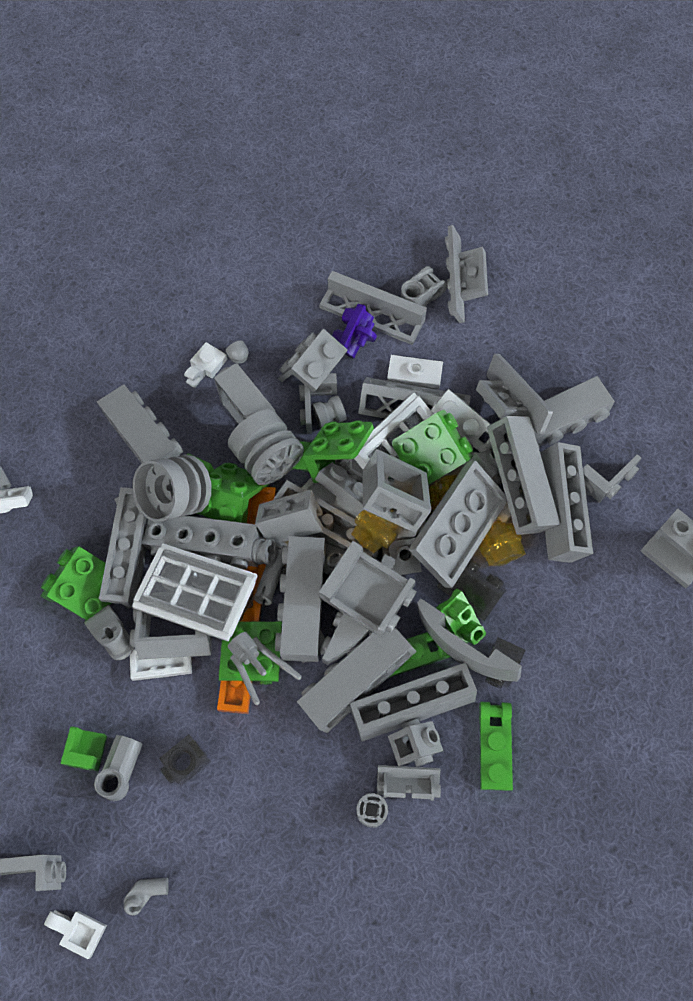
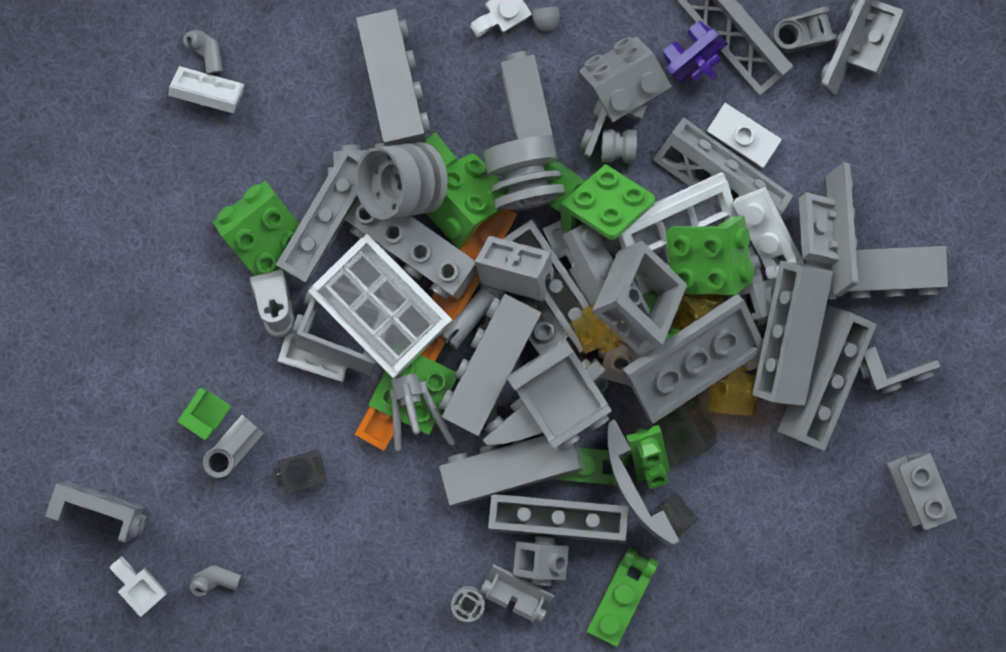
camera: 20 degrees right, 20 degrees up
light grey bush [252,538,278,565] -> none

